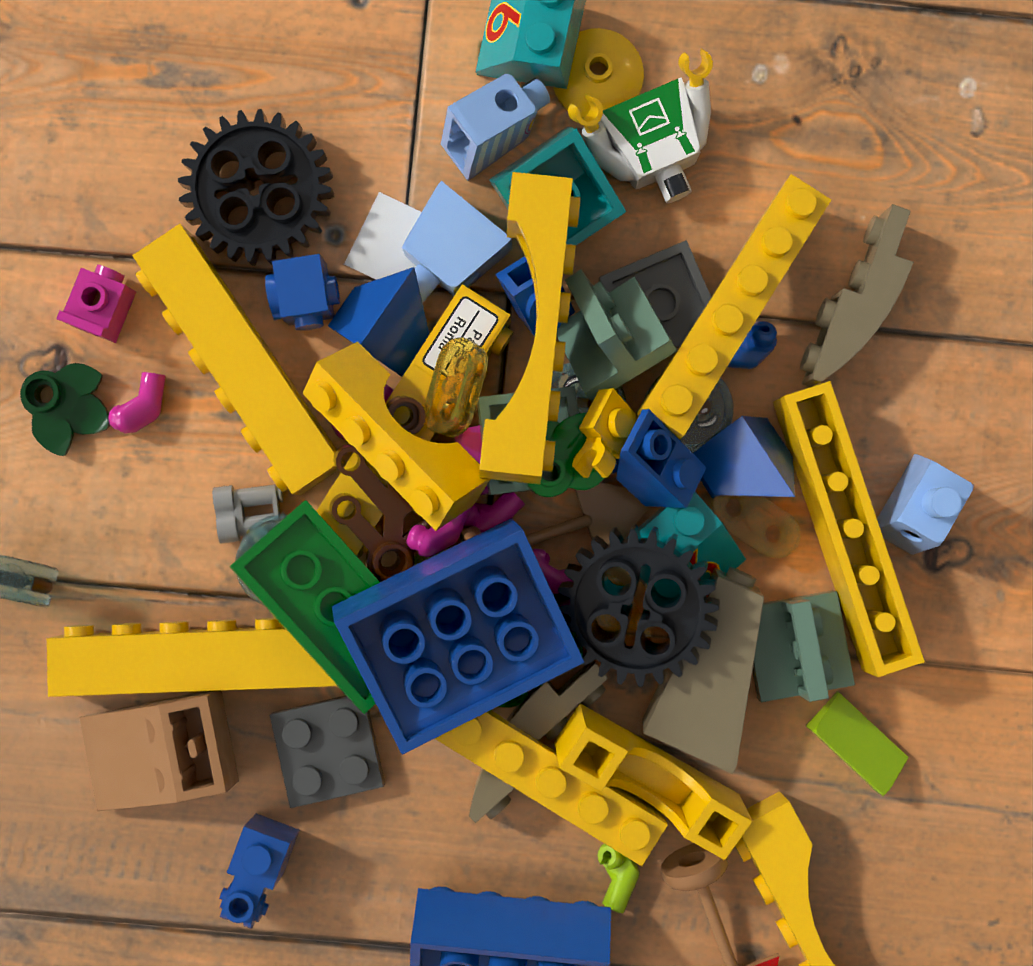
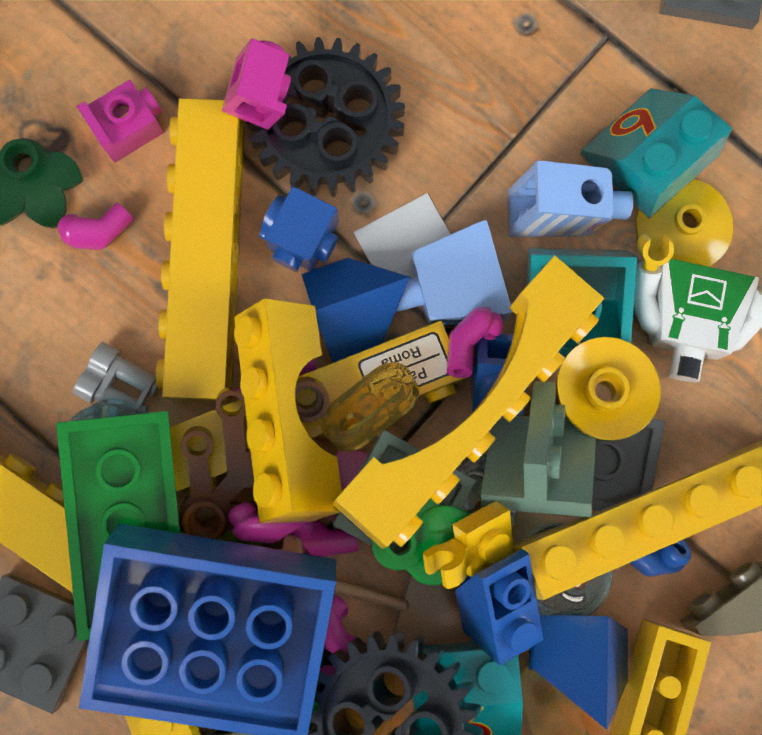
camera: 30 degrees right, 5 degrees down
none -> dark pink brick [222,38,291,130]
none -> dark pink arm [446,307,504,378]
none -> yellow dish [556,337,661,440]

